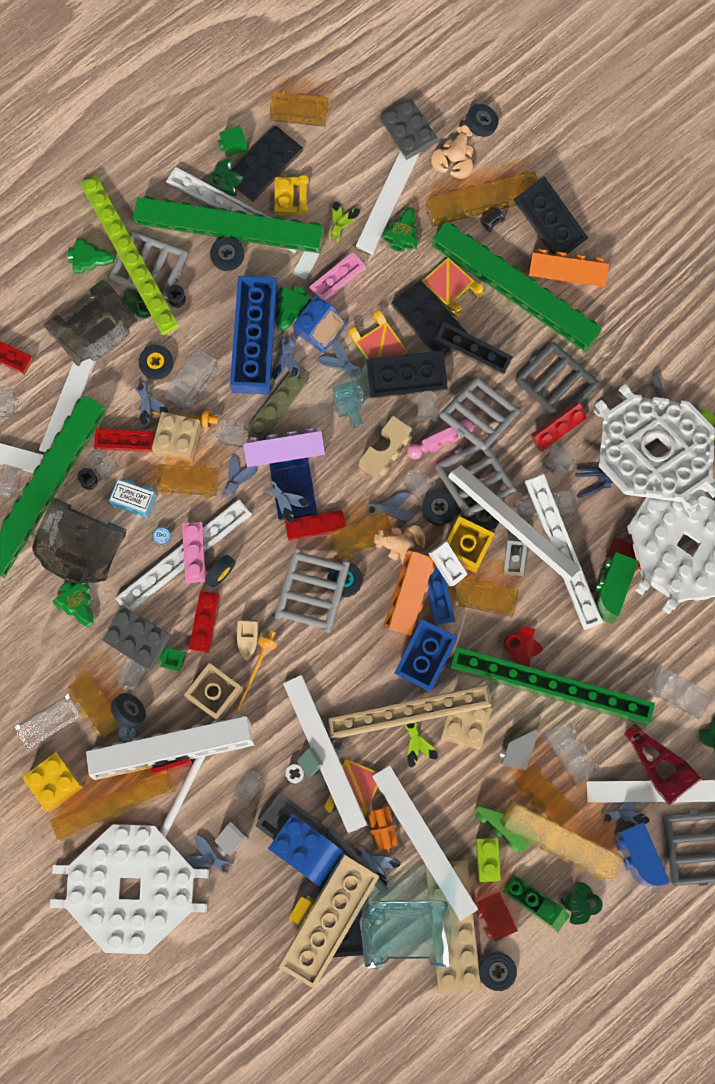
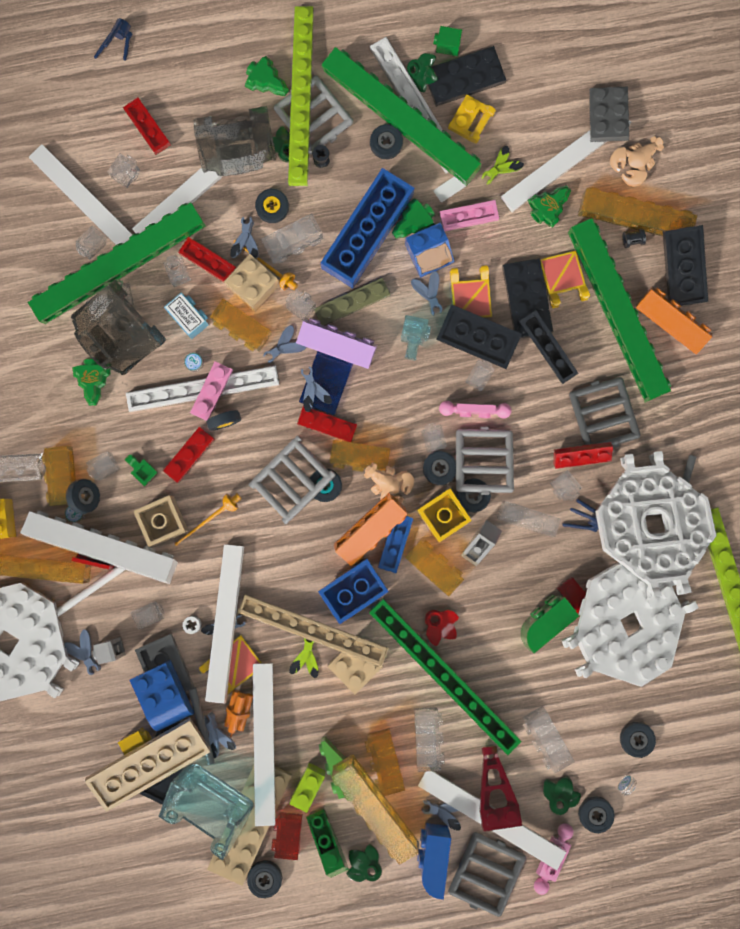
camera: 25 degrees right, 10 degrees up
black bush [77,468,98,490] -> none
dark grey plate [102,606,171,670] -> none
tan plate [237,619,259,661] -> none
clear yellow brick [270,91,328,127] -> none
sand blue piece [273,337,299,380] -> none
sand green tile [297,748,323,777] -> none
tan arch [359,416,413,480] -> none
sand blue piece [366,492,412,521] -> none
white plate [428,542,468,586] -> none
light grey bar [440,377,520,450] -> none
white tile [448,465,581,582] -> none
black bush [465,104,499,137] -> none
light grey slope [499,730,539,772] -> none
white tile [524,474,603,630] -> none

